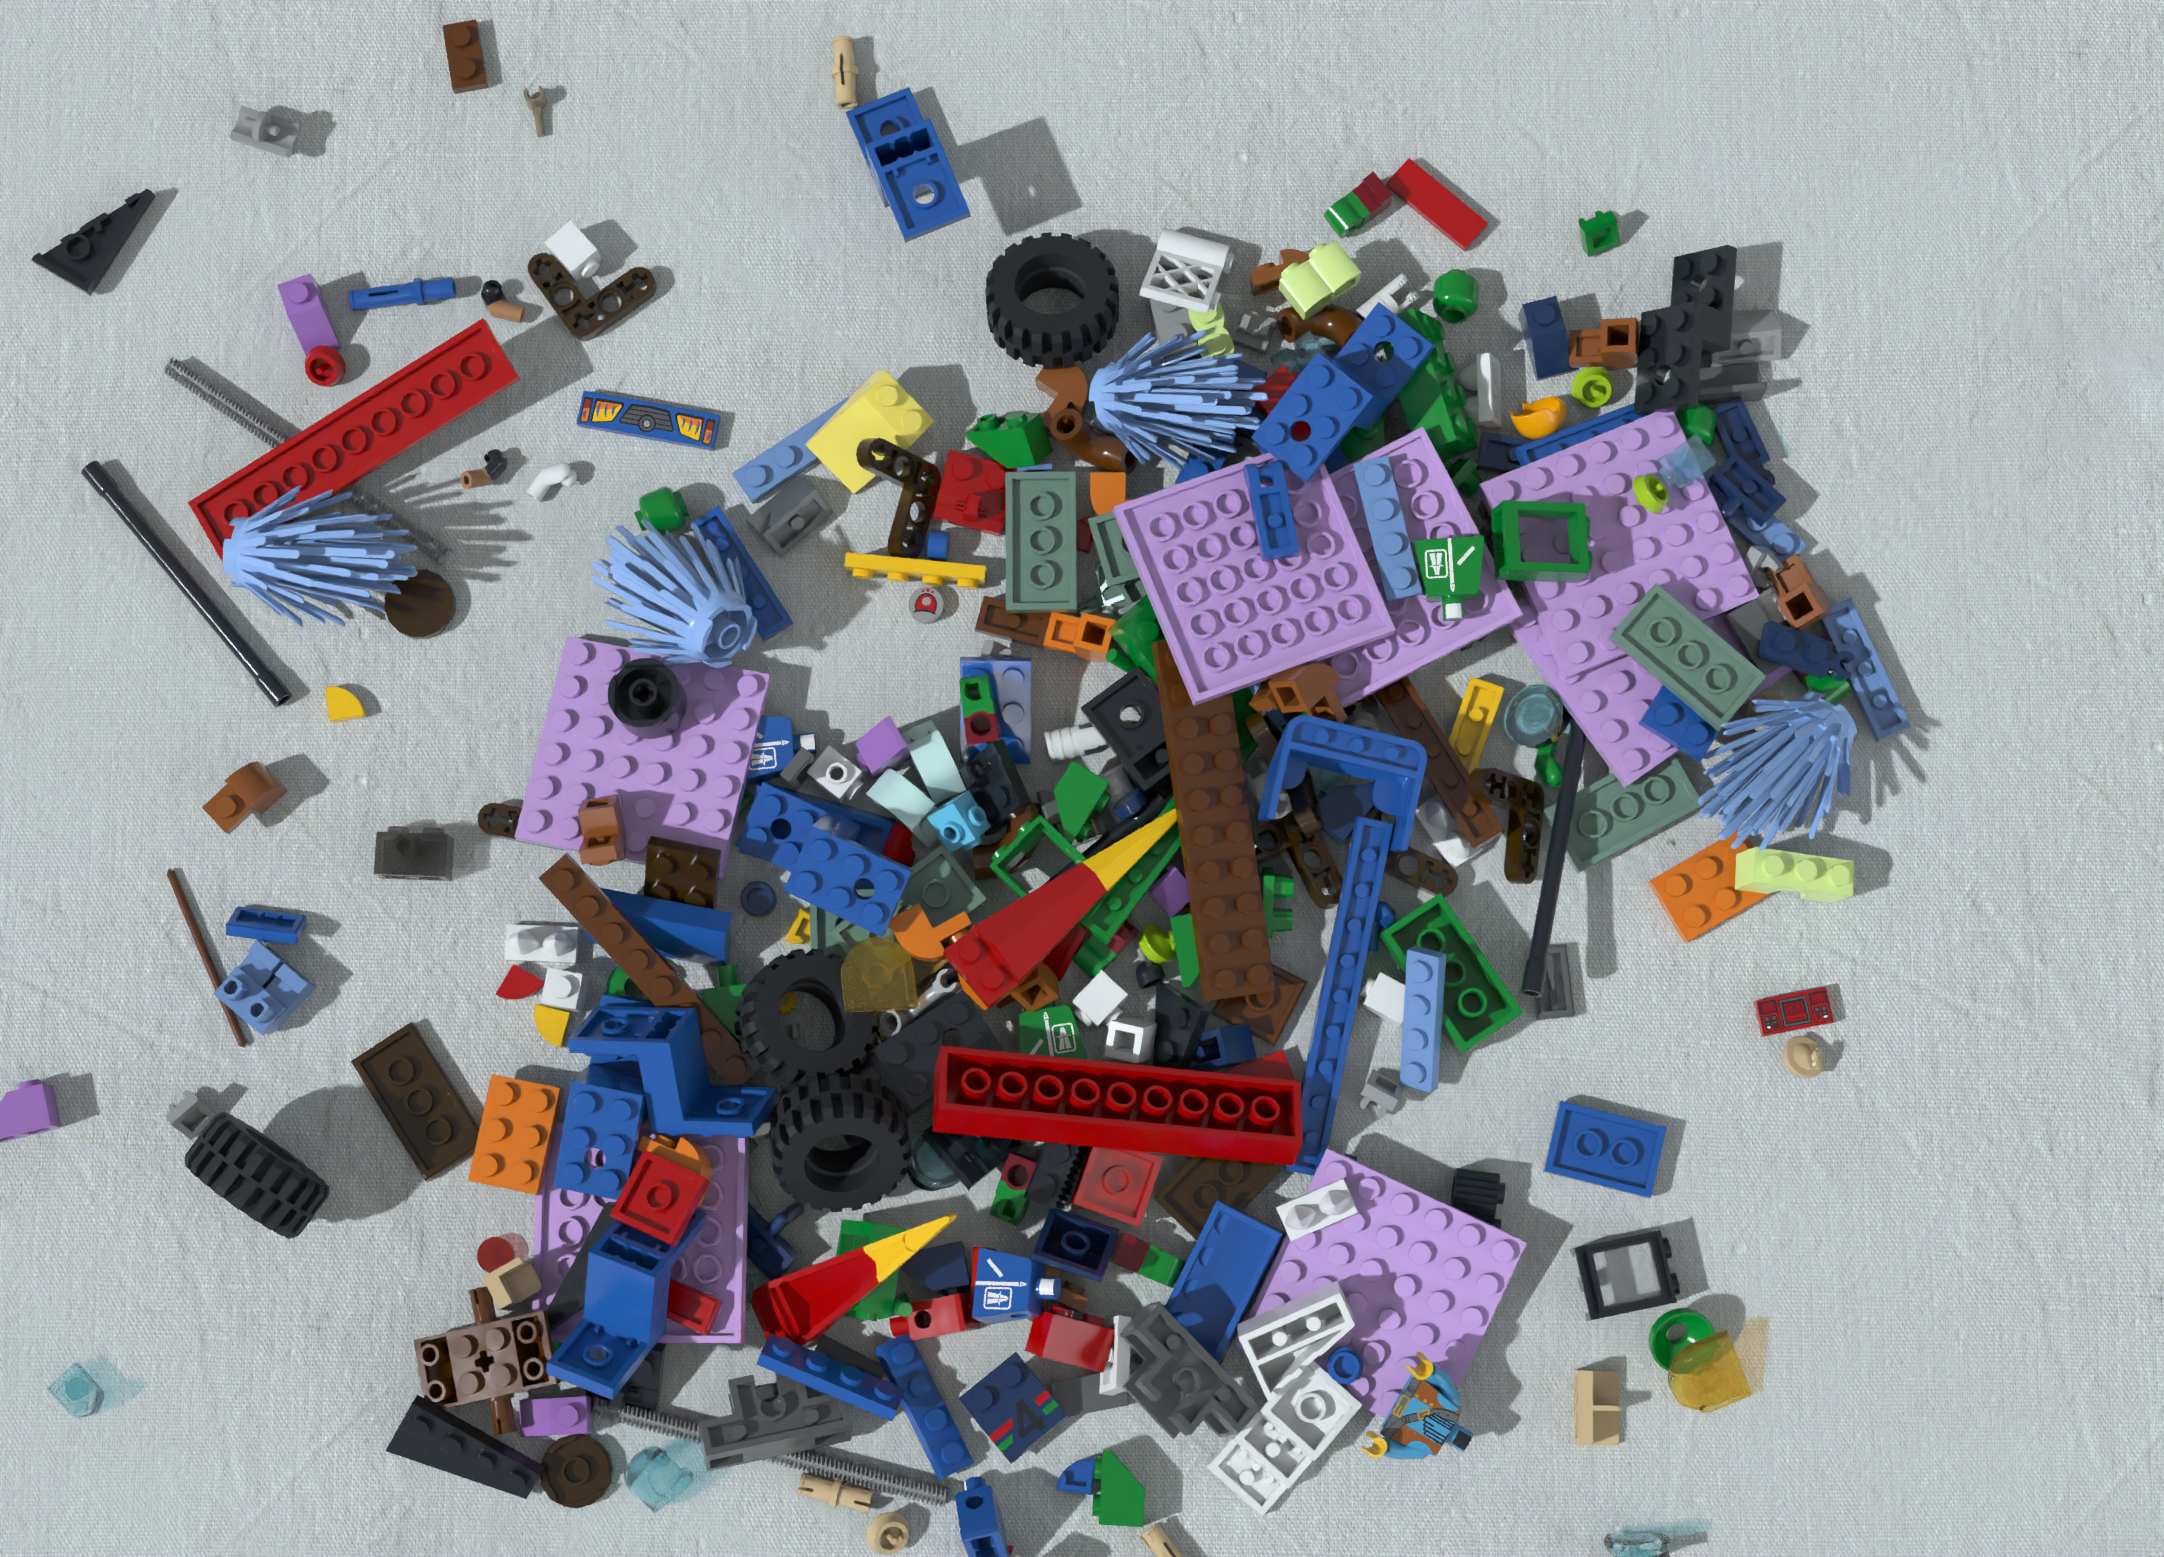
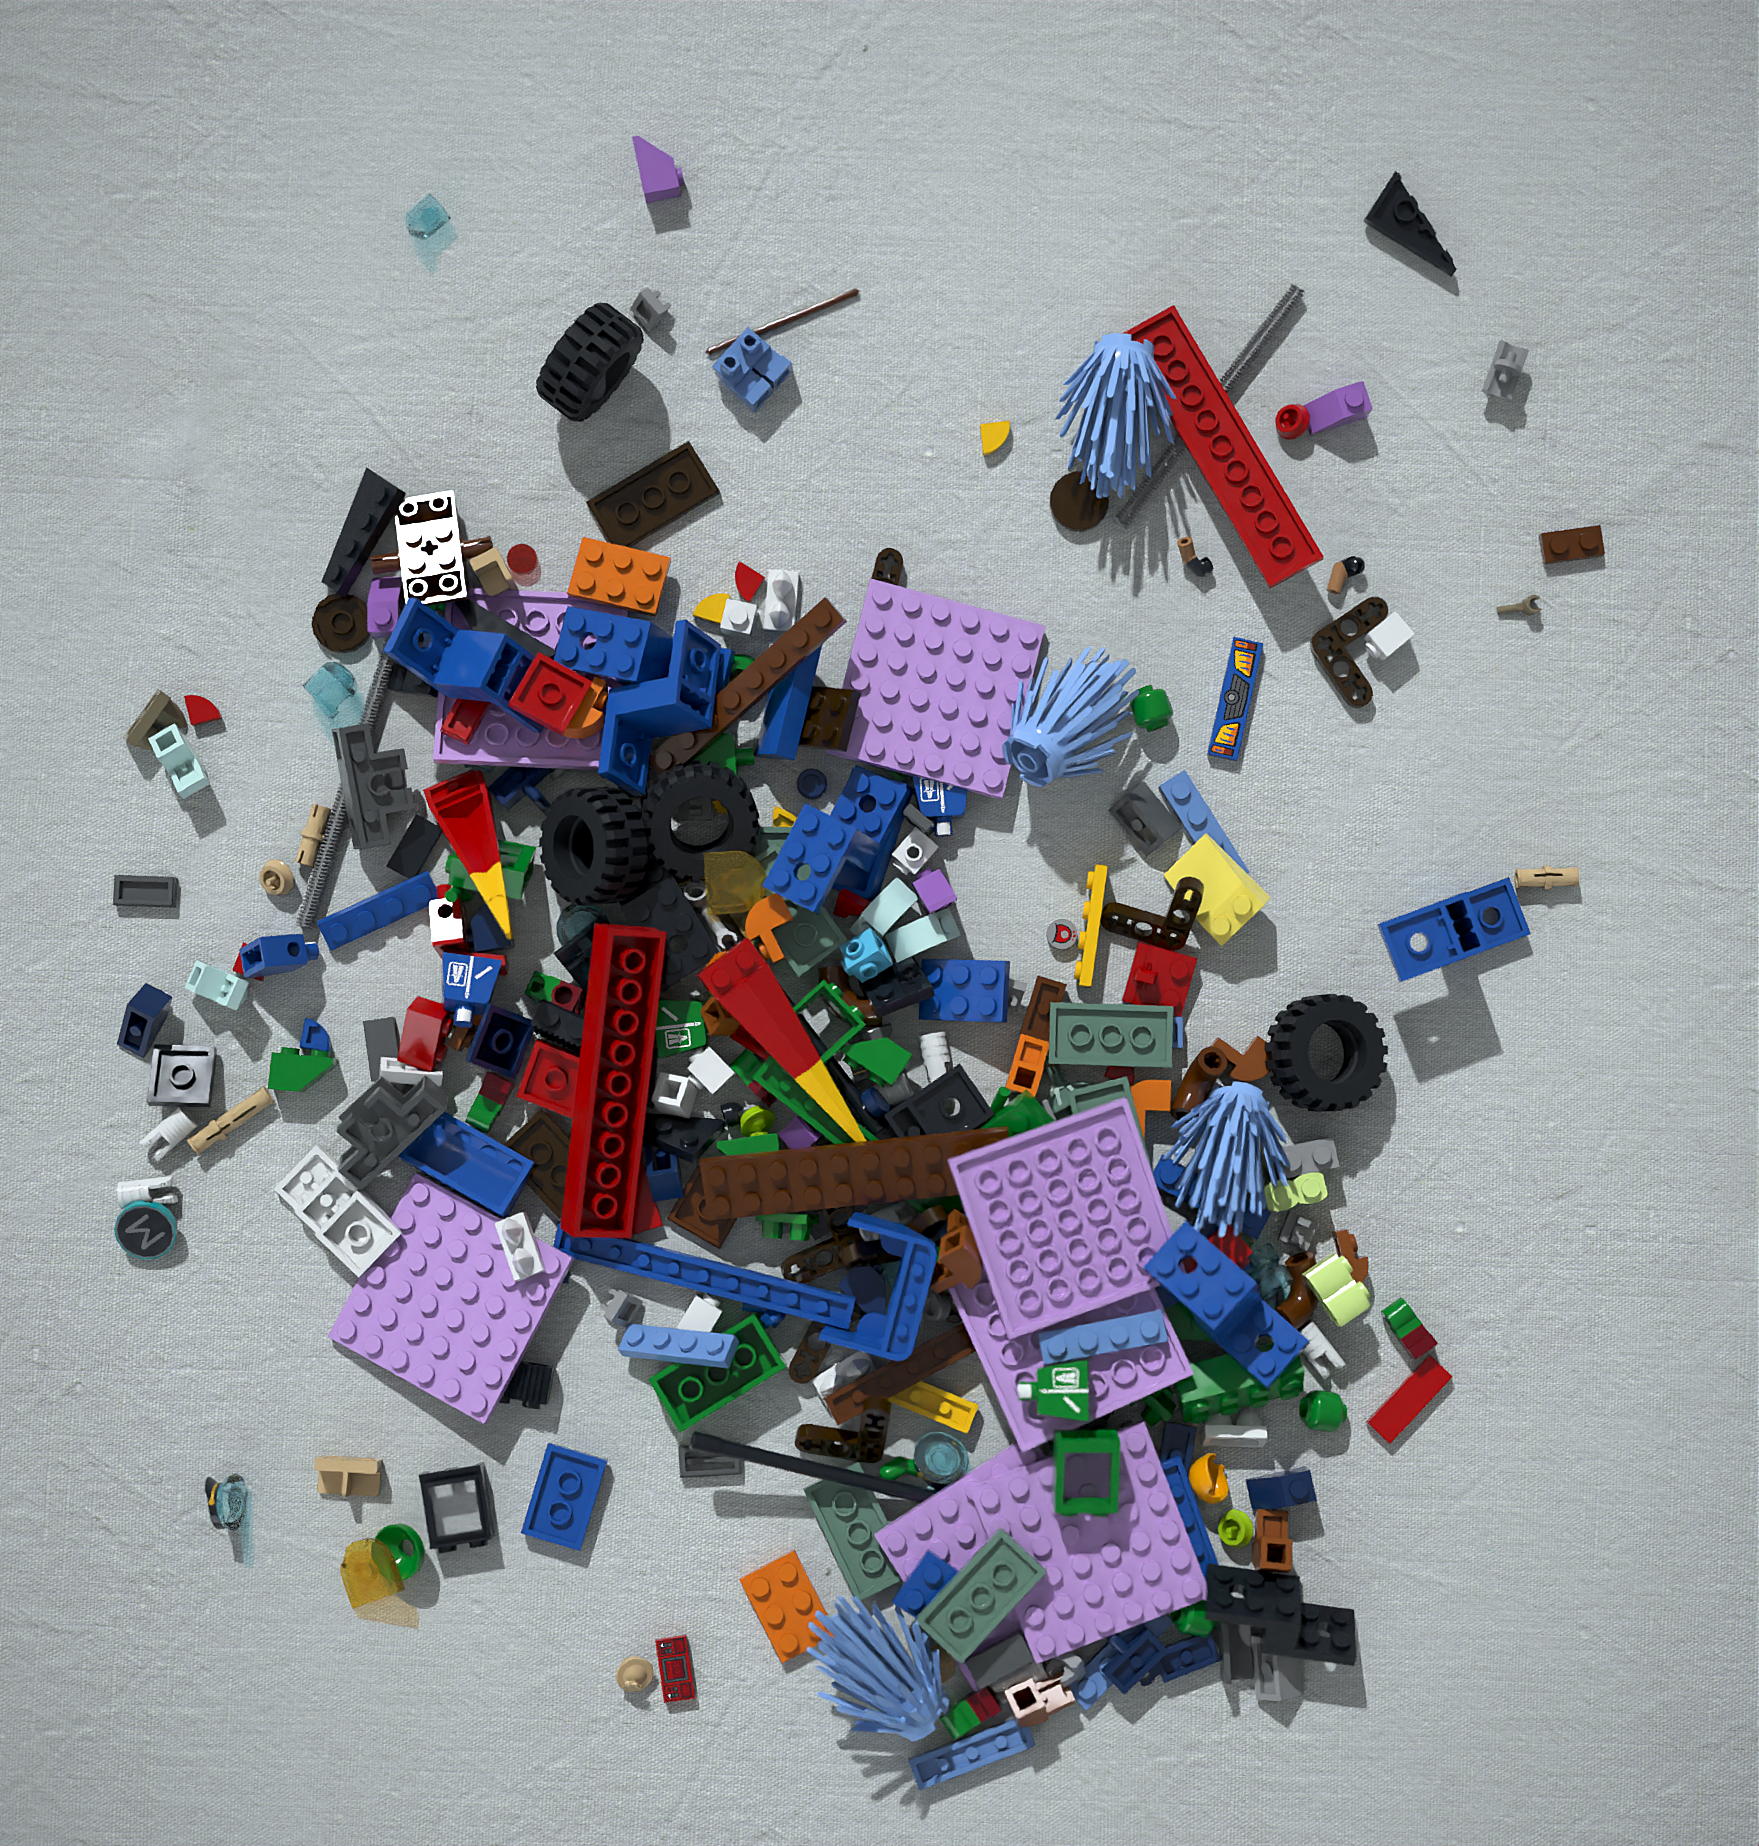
camera: 85 degrees right, 5 degrees up
black piece [81,461,292,707] -> none
dark orange brick [202,761,288,835] -> none
blue plate [226,906,307,945] -> none
blue pin [349,277,457,311] -> none
clear smoke brick [374,826,454,881] -> none
white arm [526,463,577,502] -> none
dark orange brick [578,795,626,866] -> none
black brick [608,658,687,739] -> none
blue plate [689,506,794,642] -> none
blue plate [757,1333,905,1421] -> none
blue piece [927,530,950,562] -> none
leg [959,674,1001,745] -> none
dark blue slope [959,1352,1068,1464] -> none
green slope [966,411,1053,468] -> none
white piece [1139,228,1235,314] -> none
white wedge [1237,1280,1355,1402] -> none
blue plate [1244,460,1299,561] -> none
blue plate [1327,1346,1364,1384] -> none
torso [1361,1351,1474,1459] -> none
green tile [1578,211,1620,257] -> none
lime hat [1633,473,1669,514] -> none
clear light blue bracket [1658,434,1719,488] -> none
yellowish green arch [1735,847,1854,903] -> none
dark blue plate [1757,621,1855,681] -> none

